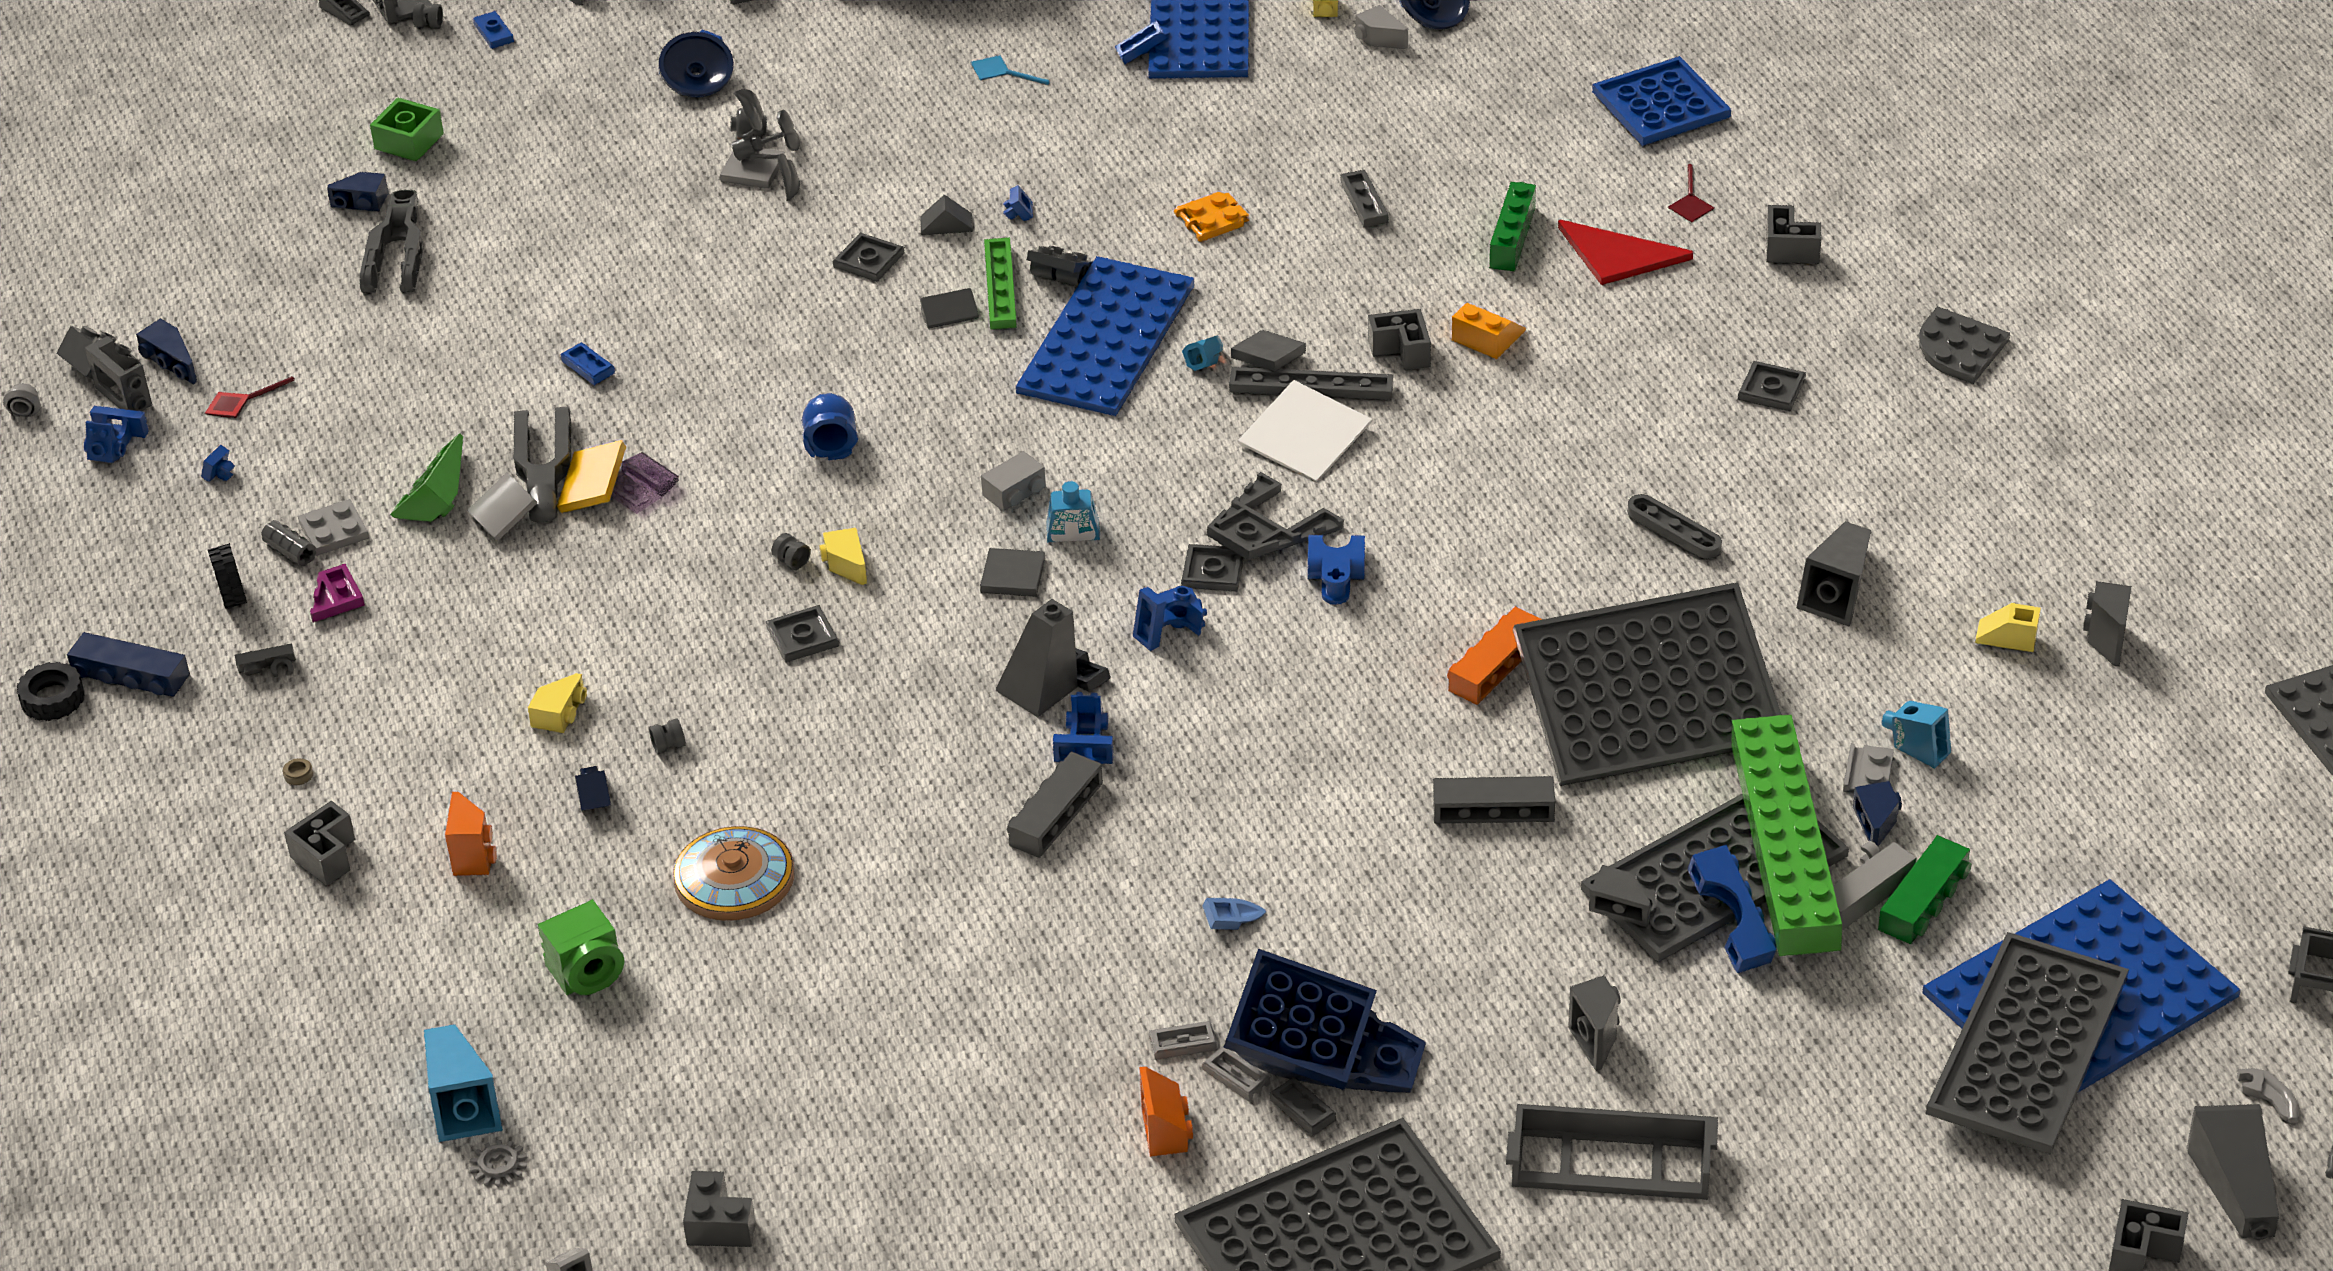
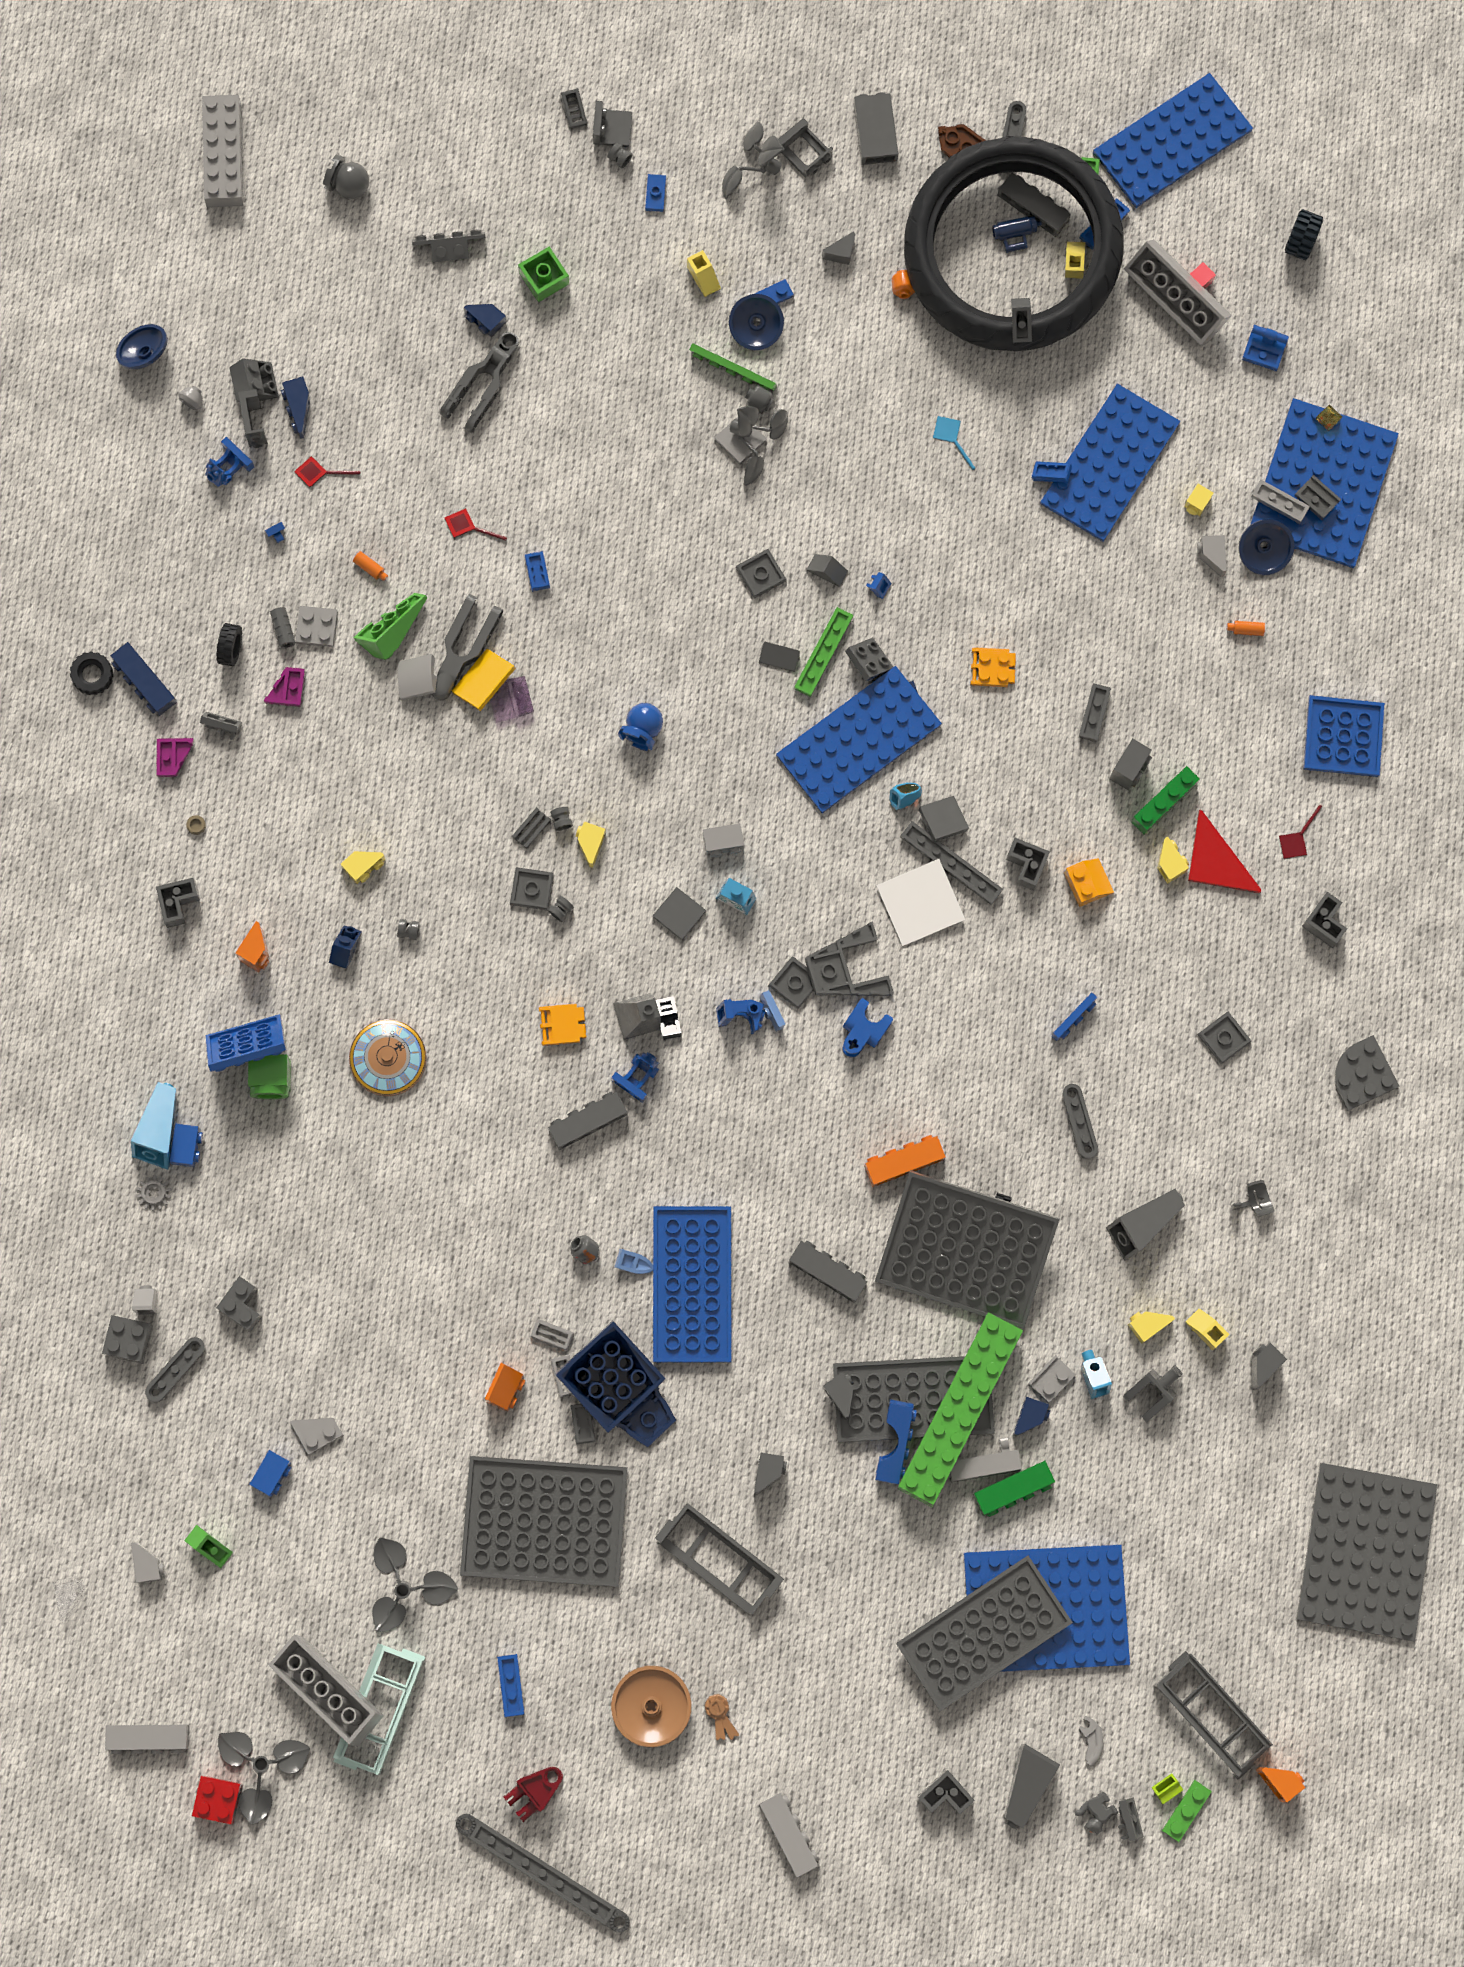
camera: 25 degrees right, 35 degrees up
none -> magenta wing [156,738,194,777]
none -> blue brick [169,1123,203,1167]
none -> blue plate [205,1014,286,1072]
none -> dark grey tile [323,154,369,199]
none -> orange cylinder [353,551,388,581]
none -> dark grey bracket [412,229,486,262]
none -> piece [444,508,507,541]
none -> dark grey tile [512,807,551,849]
none -> light orange plate [538,1004,587,1046]
none -> dark grey wheel [548,895,574,922]
none -> dark grey head [570,1235,599,1264]
none -> blue plate [653,1206,731,1363]
none -> light yellow slope [687,250,721,297]
none -> bright green plate [689,343,777,391]
none -> medium blue plate [760,990,786,1032]
none -> blue plate [1051,992,1097,1041]
none -> dark grey brick [1109,738,1152,791]
none -> dark grey piece [1123,1365,1183,1423]
none -> light yellow slope [1128,1311,1175,1344]
none -> light yellow slope [1157,837,1189,884]
none -> orange cylinder [1227,621,1265,636]
none -> dark grey helmet [1231,1180,1275,1217]

